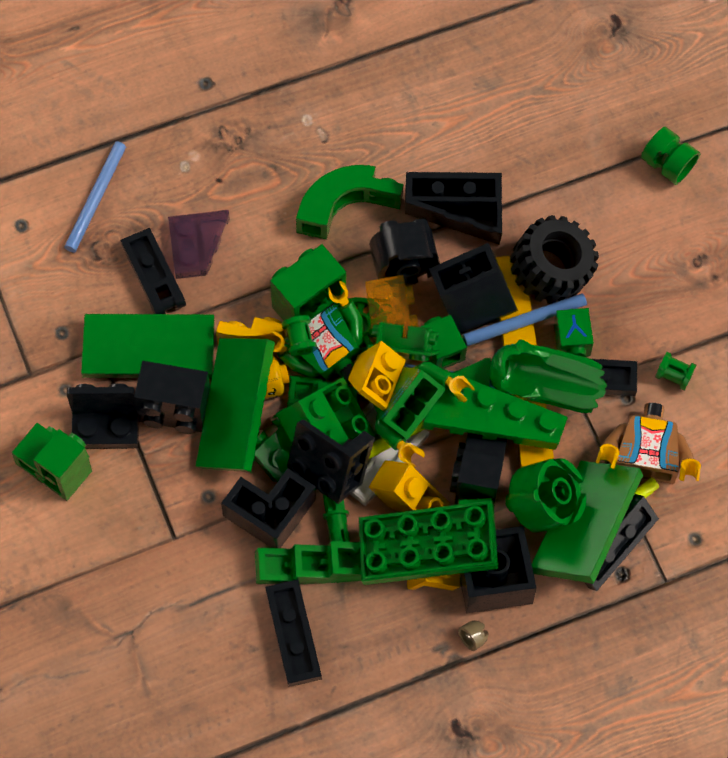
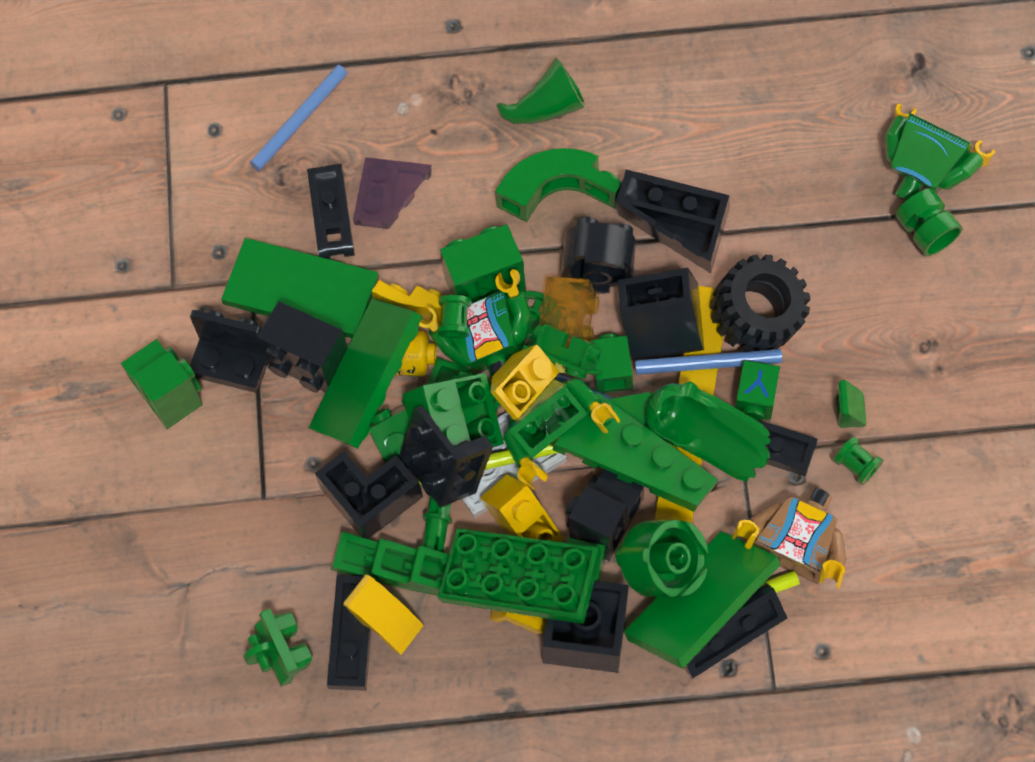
camera: 25 degrees right, 0 degrees up
dark tan hinge [458,620,489,651] -> none
none -> green hips [243,609,312,687]
none -> yellow slope [343,574,424,655]
none -> green hat [497,58,585,124]
none -> green slope [835,380,867,428]
none -> green torso [885,104,995,201]

